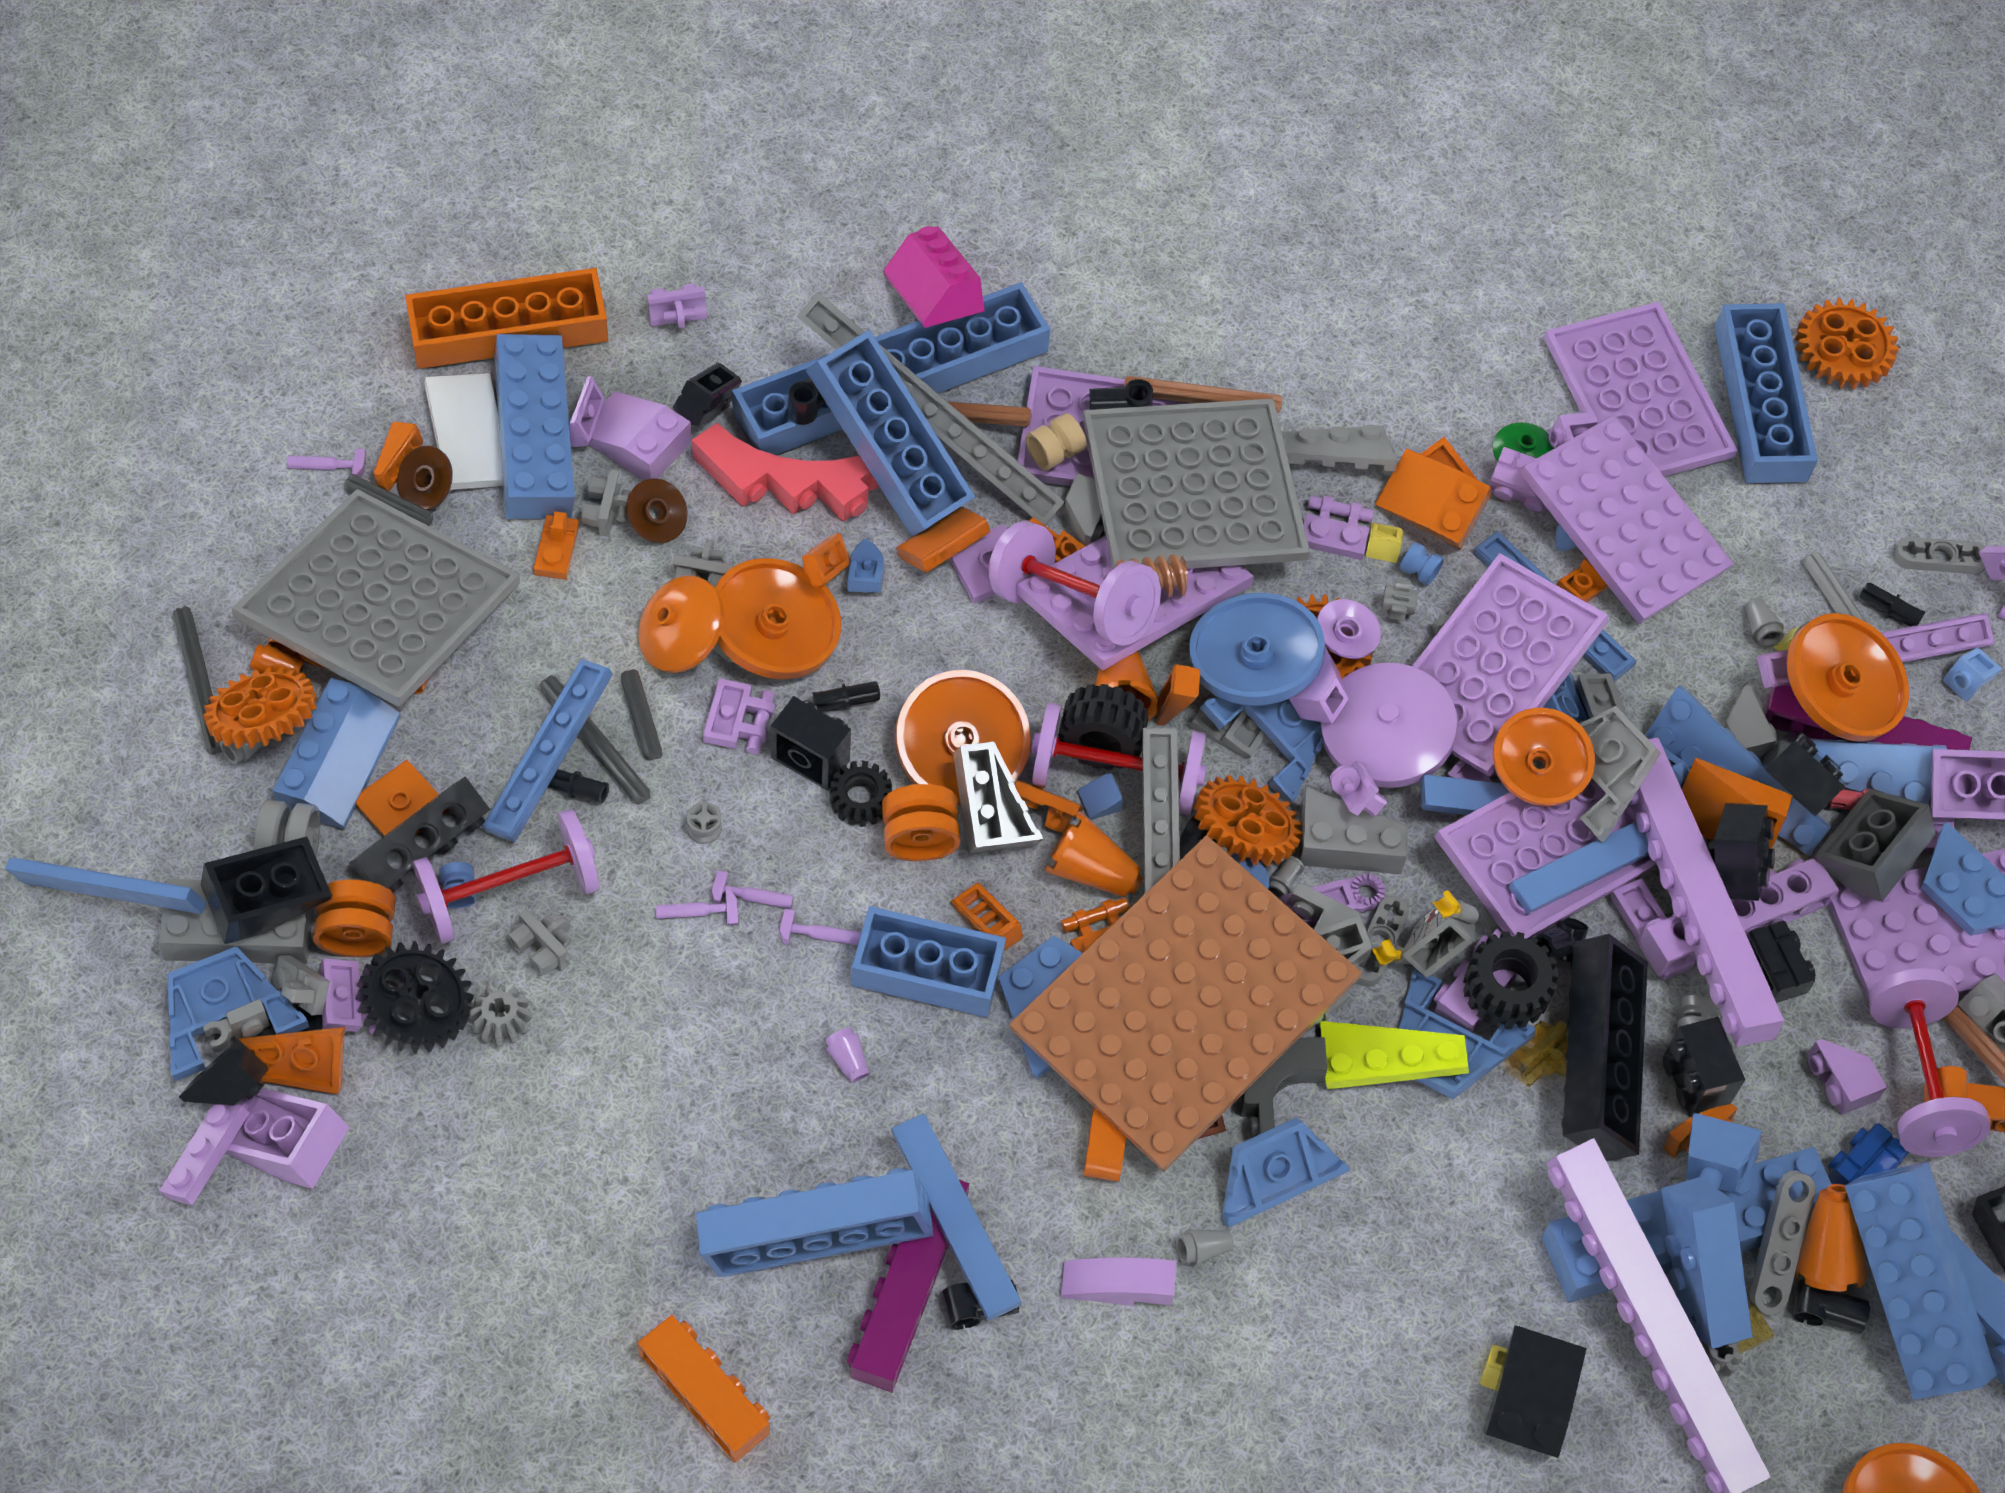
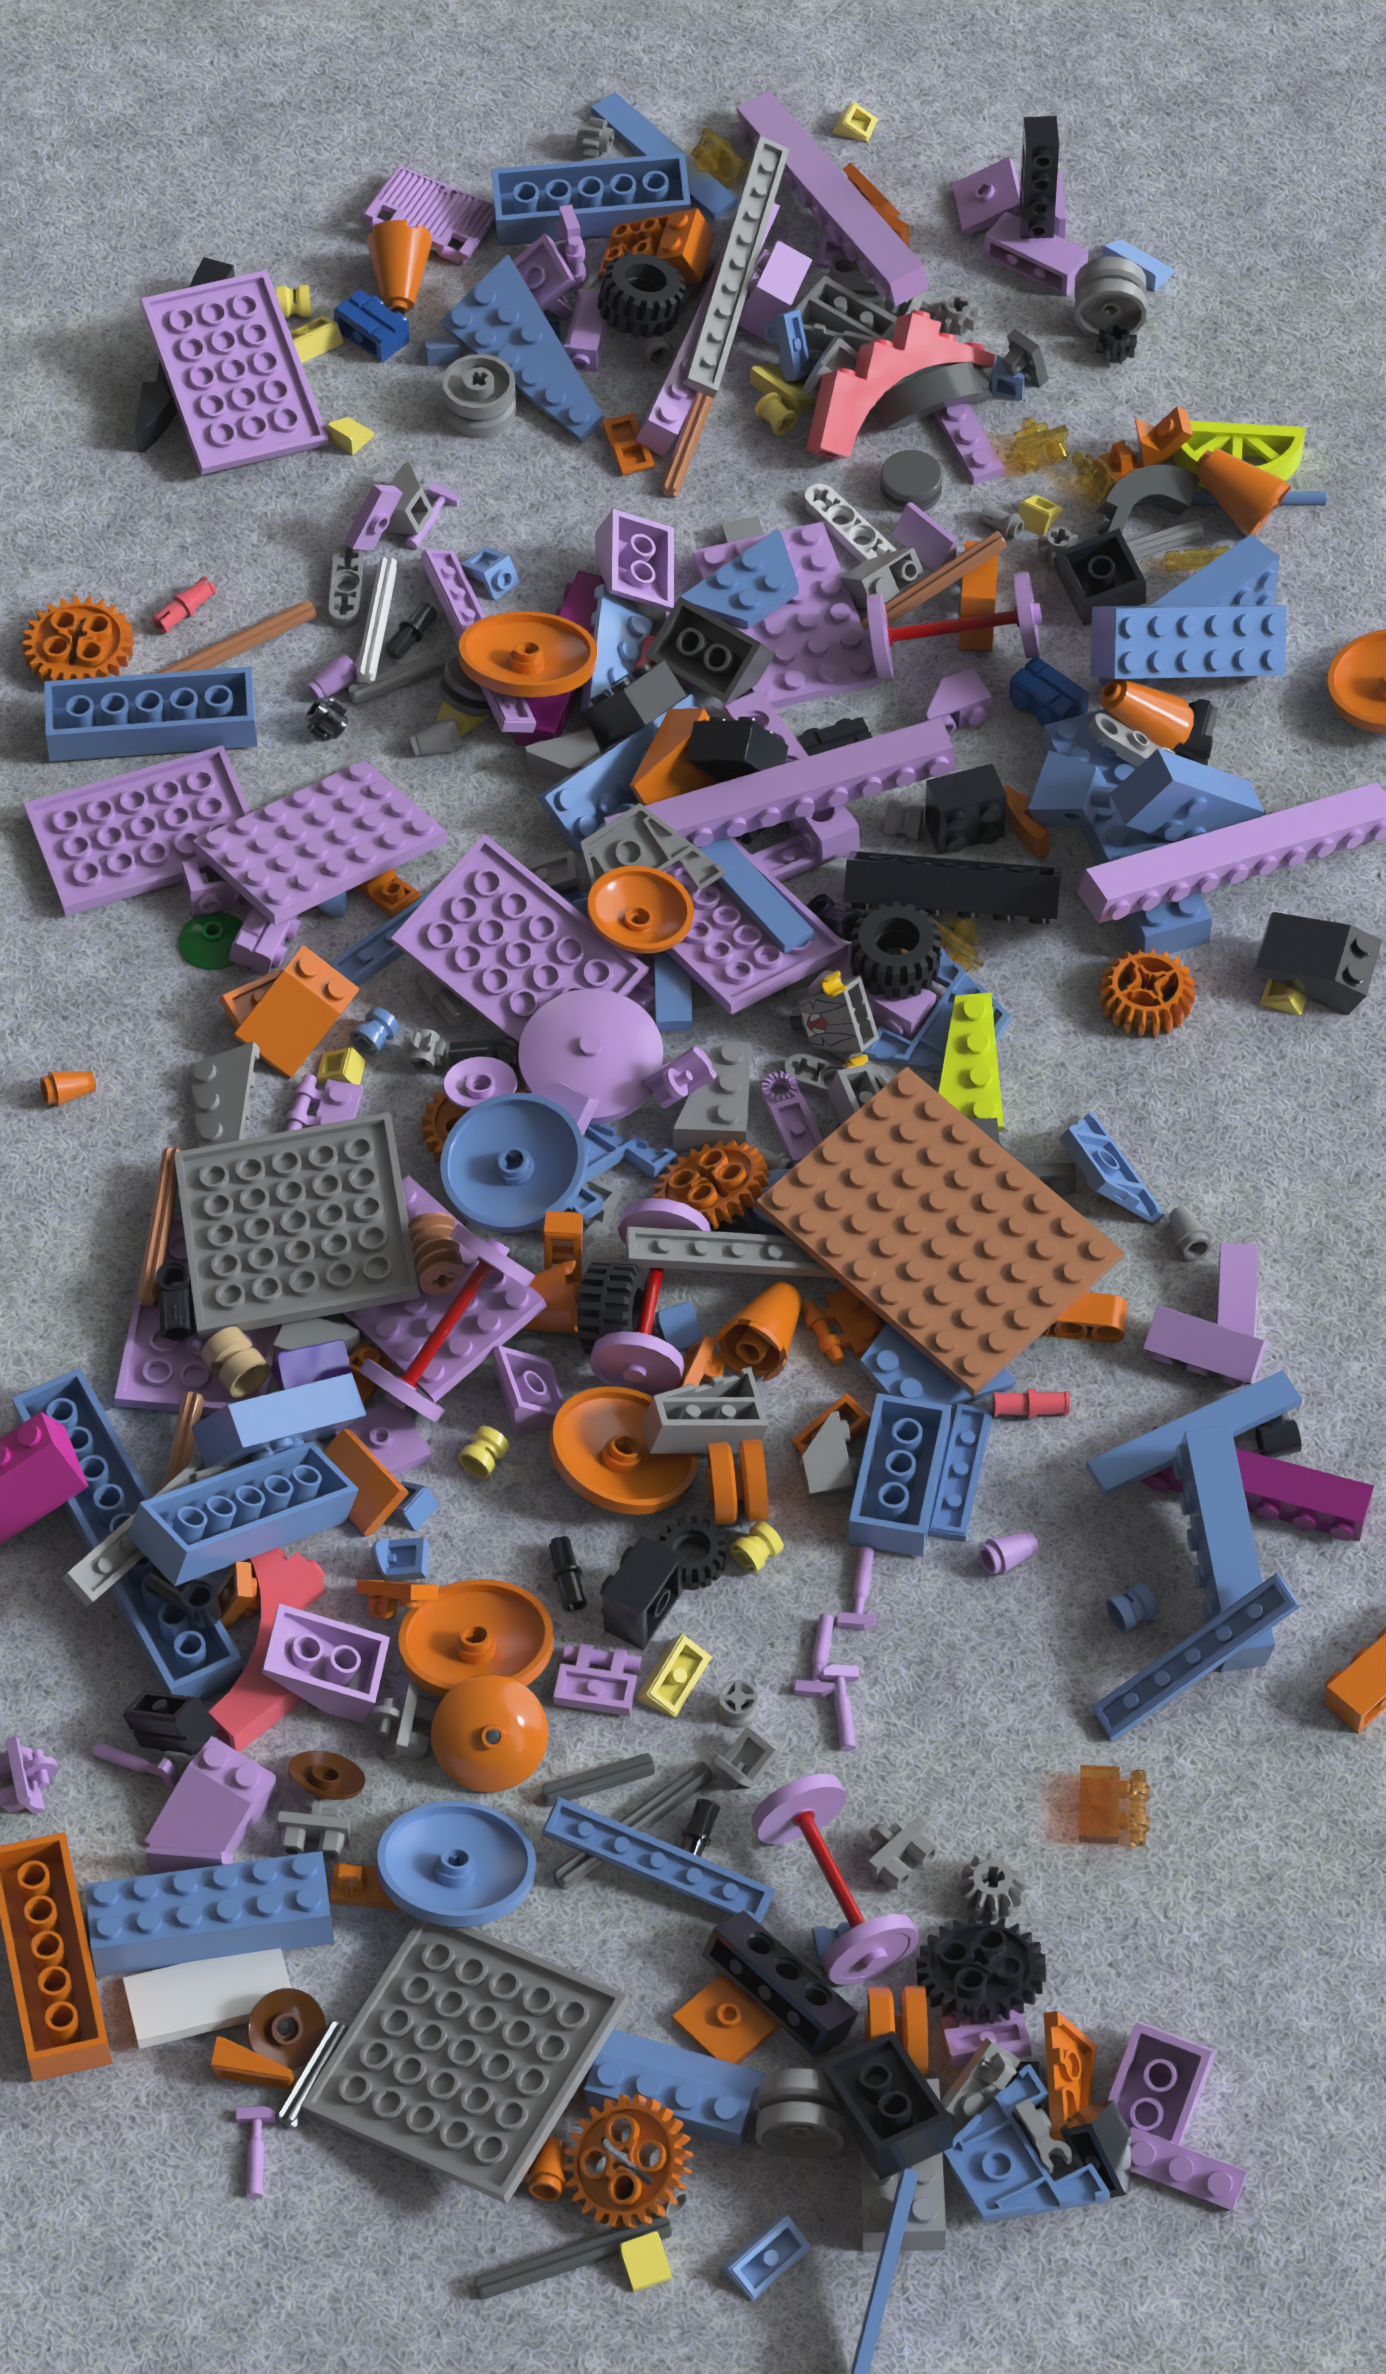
camera: 85 degrees left, 5 degrees down
light grey slope [1286,881,1361,930] -> none
none -> orange cone [40,1071,96,1107]
none -> lavender piece [93,1742,180,1790]
none -> coral pin [151,576,217,634]
none -> nougat axle [155,601,316,673]
none -> medium blue brick [191,1373,366,1469]
none -> orange hinge [216,1561,259,1630]
none -> lavender slope [262,1604,390,1724]
none -> slope [270,1339,352,1391]
none -> black gear [305,696,349,741]
none -> lavender cone [307,654,357,699]
none -> white axle [356,557,397,684]
none -> medium blue dish [376,1801,536,1927]
none -> medium blue slope [391,1481,439,1531]
none -> black piece [448,1037,519,1069]
none -> light yellow wheel [458,1426,510,1479]
none -> lavender slope [493,1345,565,1437]
none -> light yellow slope [619,2232,672,2292]
none -> light yellow slope [635,1634,712,1718]
none -> light grey bracket [712,1726,780,1788]
none -> light blue slope [719,2215,812,2301]
none -> light yellow wheel [730,1520,784,1574]
none -> light grey slope [798,1411,859,1499]
none -> medium blue tile [928,1403,993,1542]
none -> coral pin [992,1389,1070,1419]
none -> clear orange plate [1079,1765,1150,1847]
none -> medium blue tile [1091,1573,1301,1740]
none -> orange gear [1098,947,1195,1038]
none -> medium blue wheel [1105,1582,1159,1633]
none -> lavender brick [1143,1306,1268,1388]

